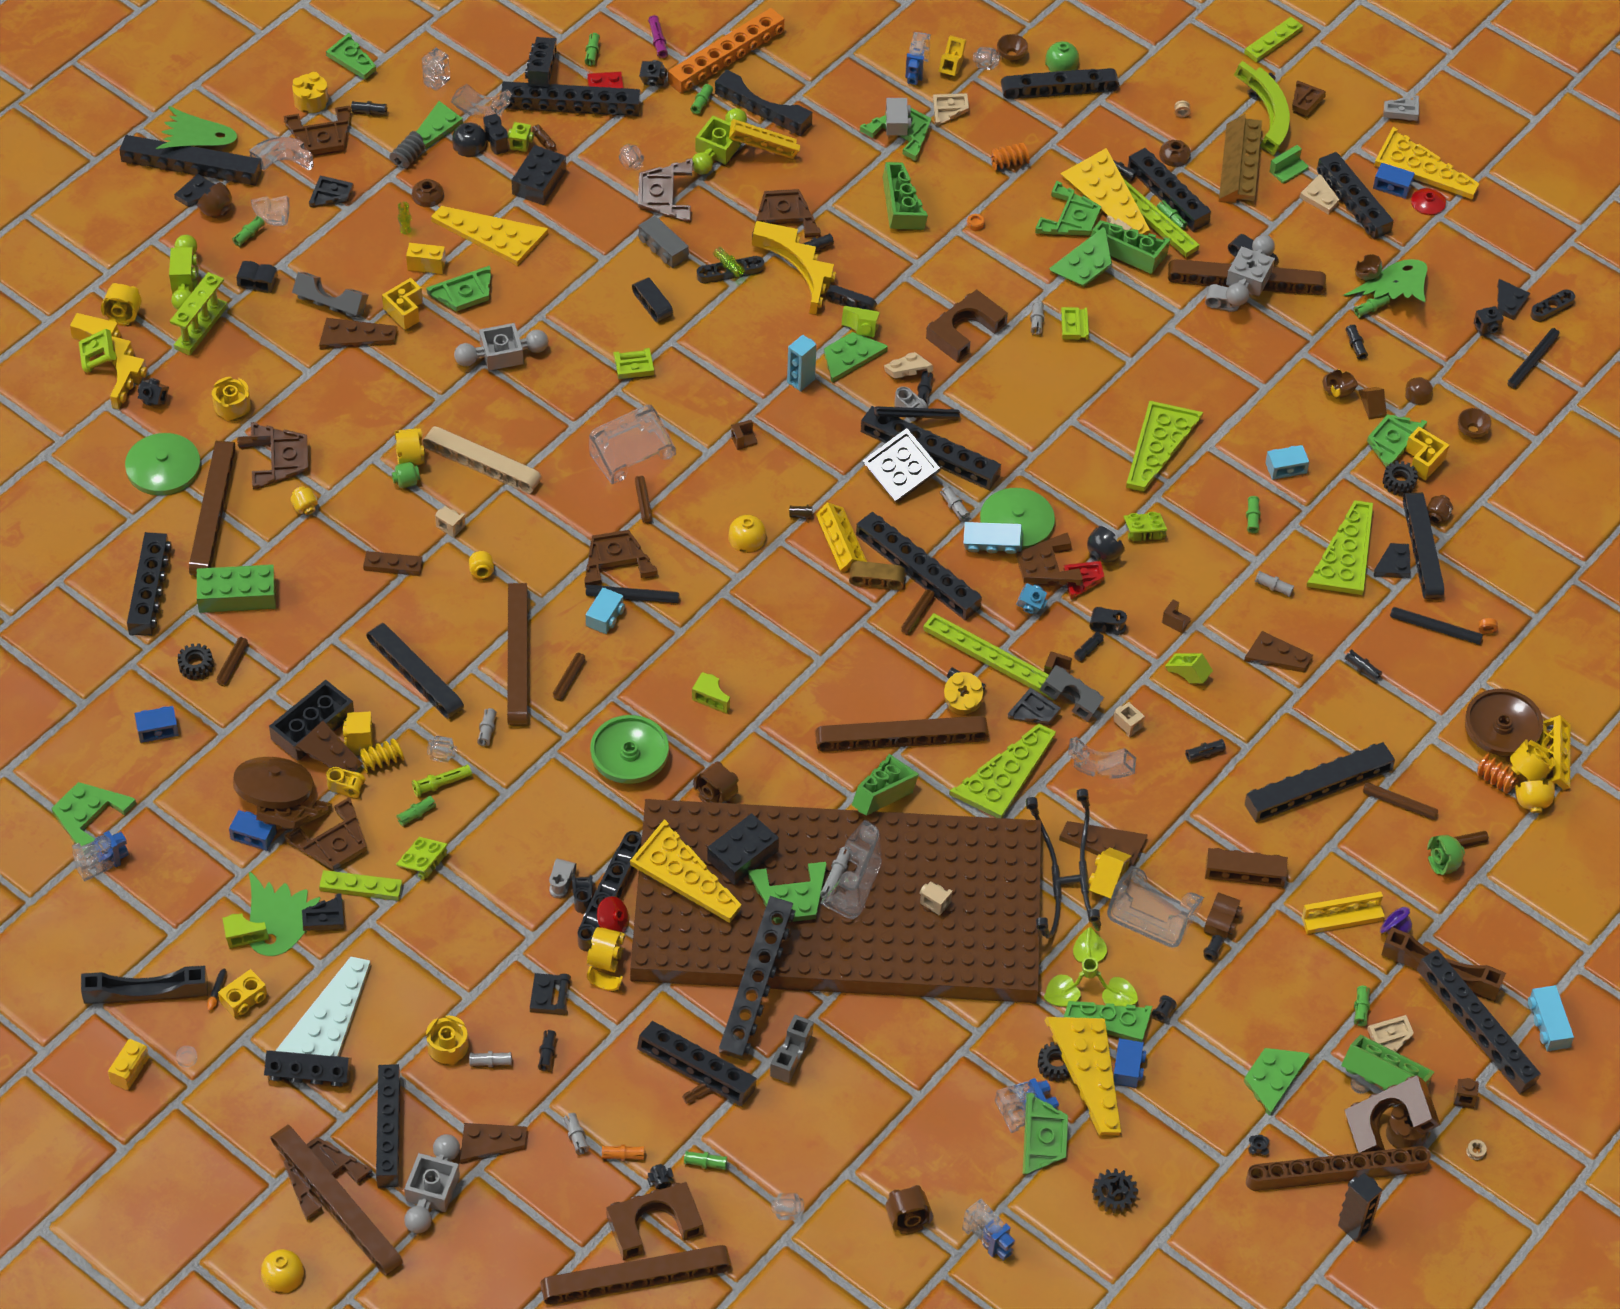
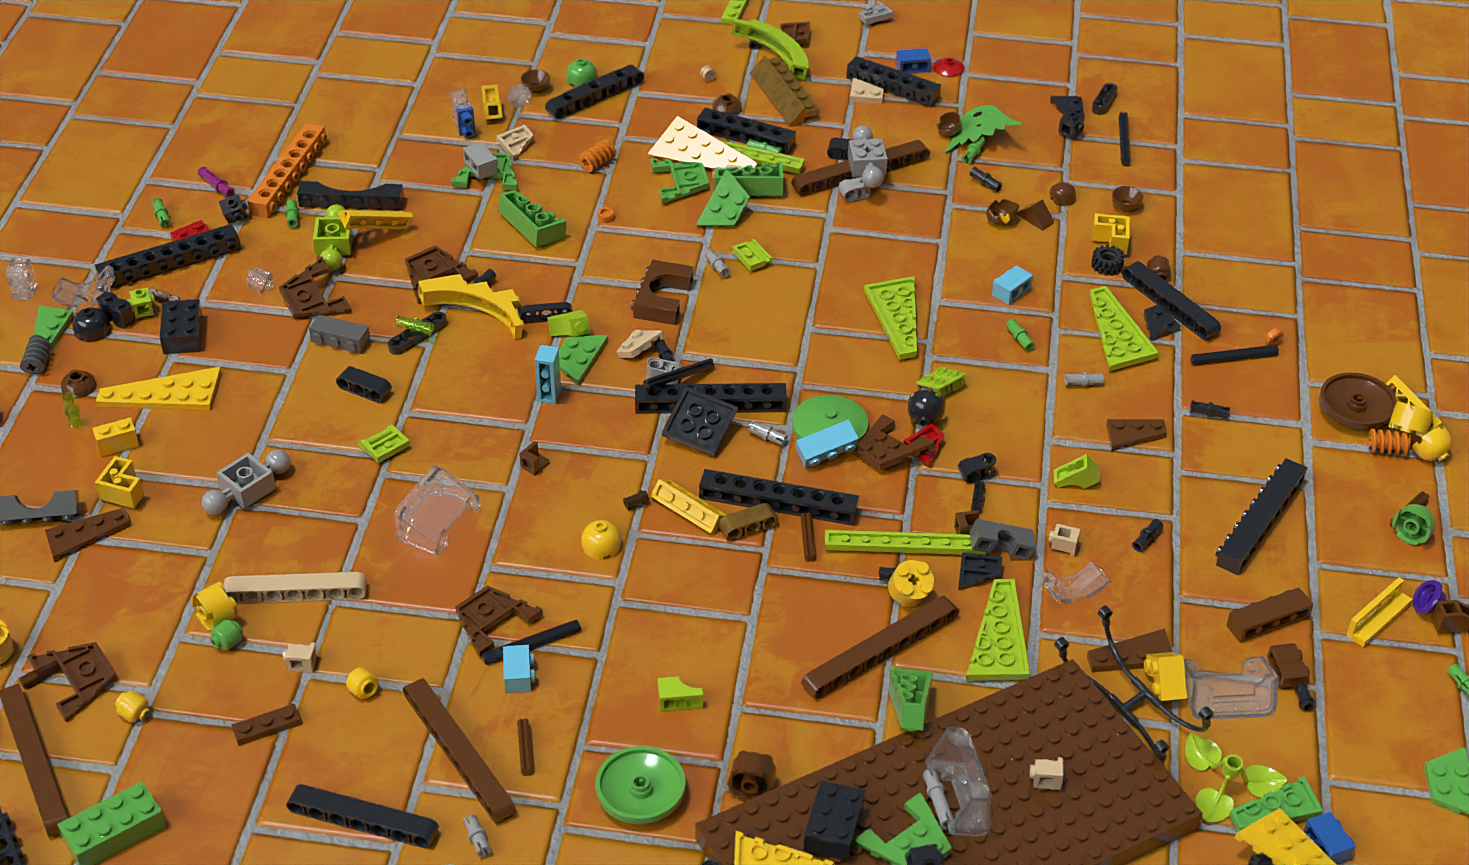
camera: 30 degrees left, 10 degrees down
bright green wing [426,266,491,311] -> none
black brick [525,37,557,87] -> none
reddish brown axle [635,476,652,523] -> none
dark azure brick [1016,583,1048,614] -> none
black bush [1152,995,1177,1023] -> none
reddish brown panel [1162,599,1191,633] -> none
bright green panel [1269,145,1309,184] -> none
reddish brown axle [1363,782,1438,820] -> none
bright green wing [1367,414,1427,467] -> none
yellow wing [1374,127,1479,199] -> none

